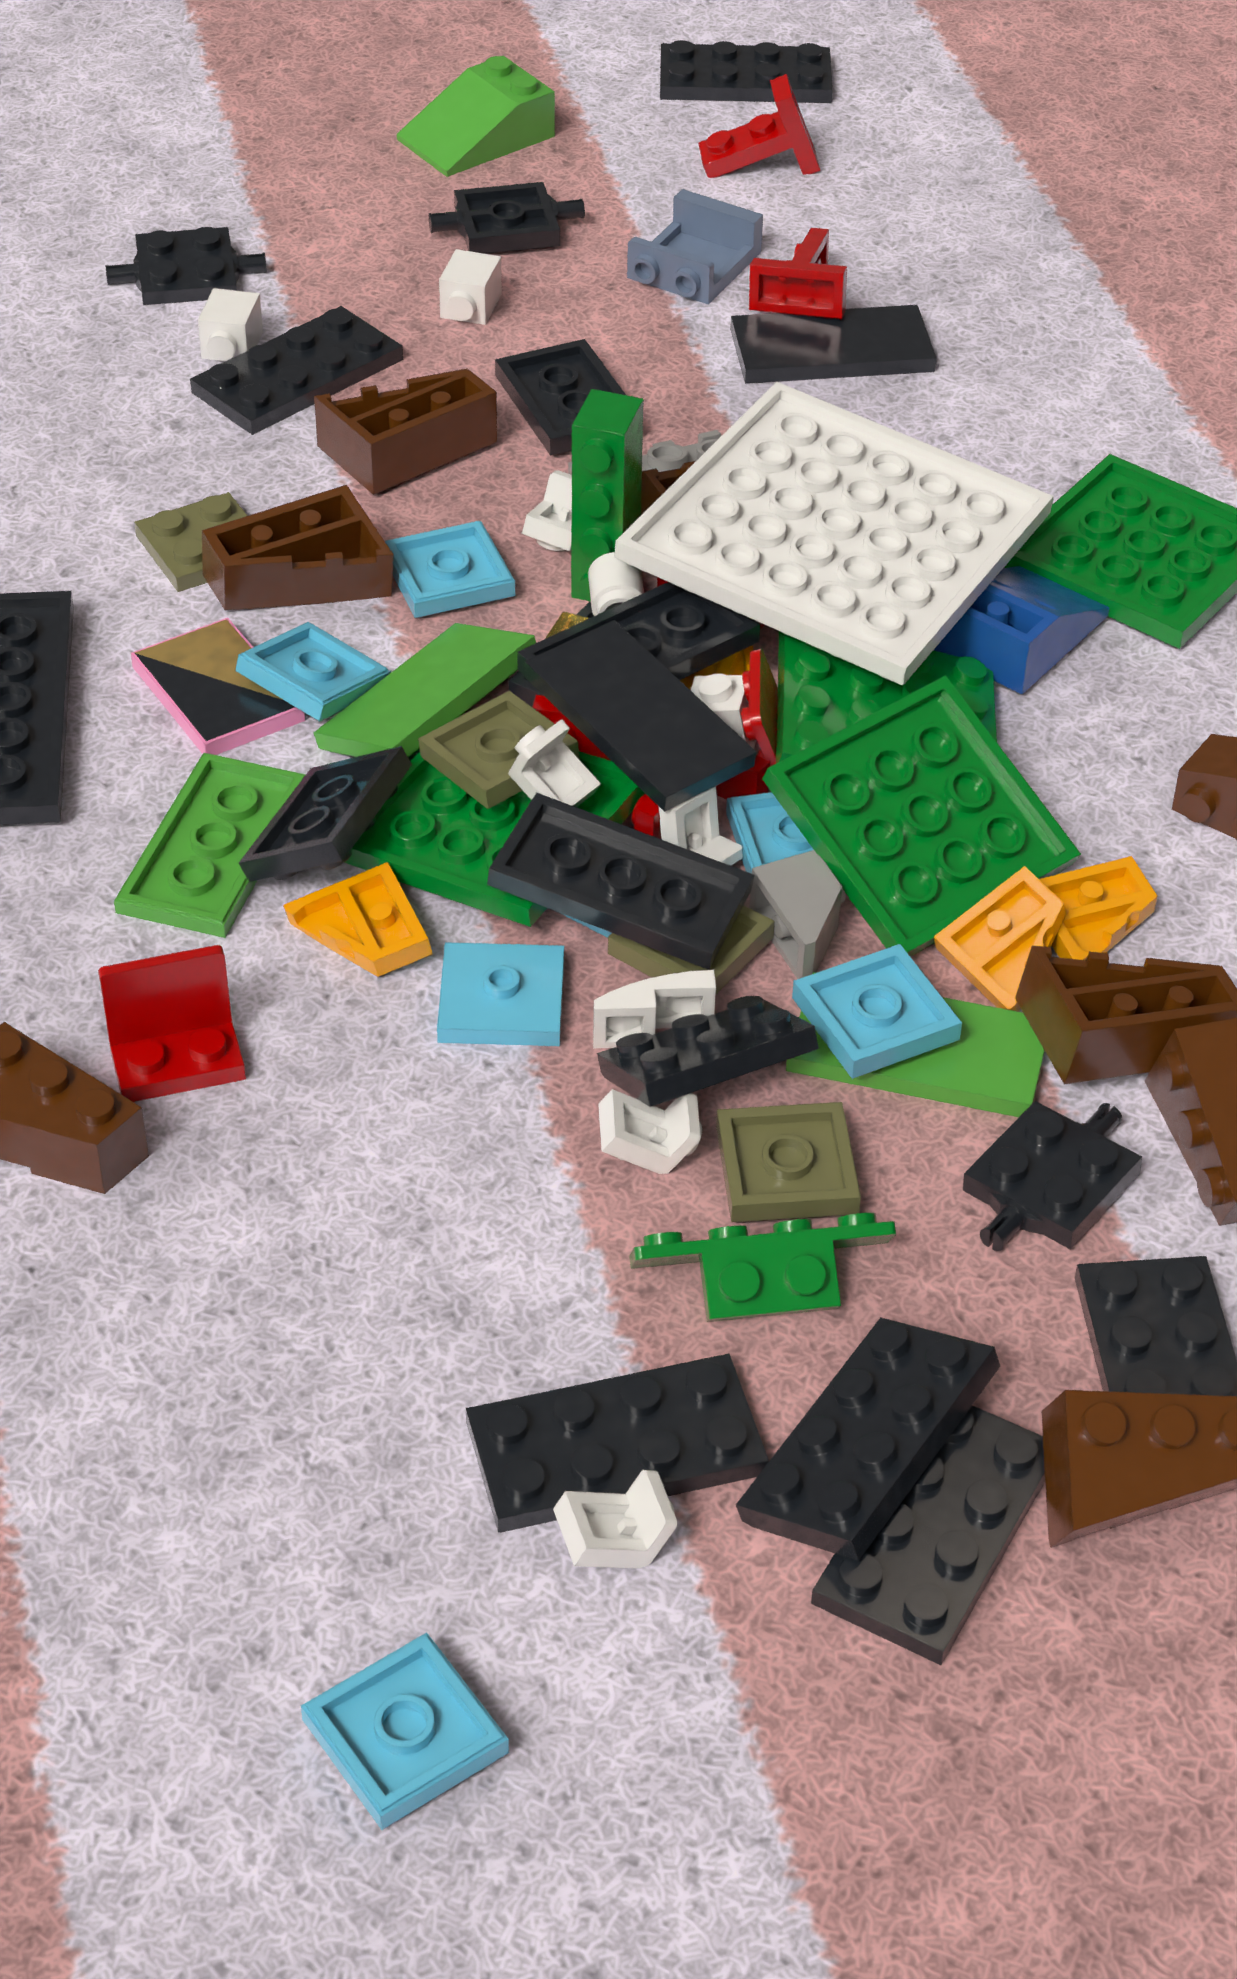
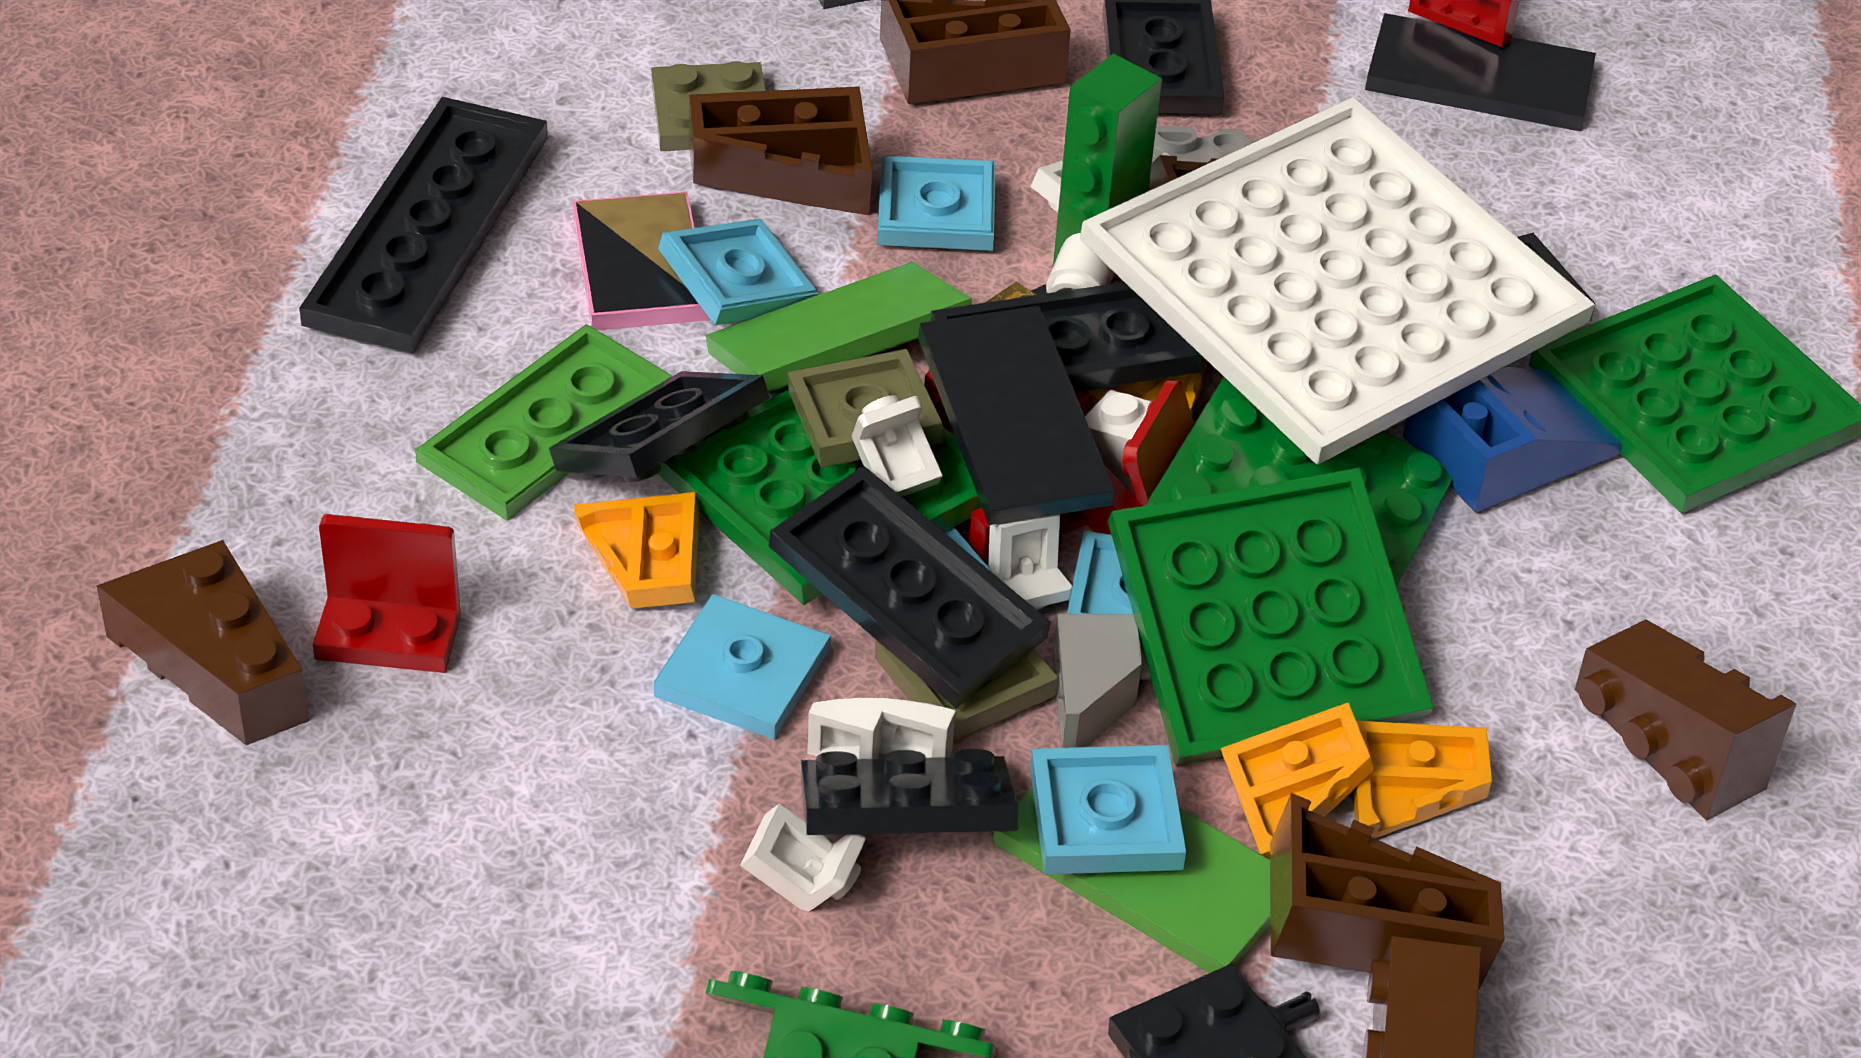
camera: 20 degrees right, 0 degrees up
olive plate [716,1102,861,1222] -> none

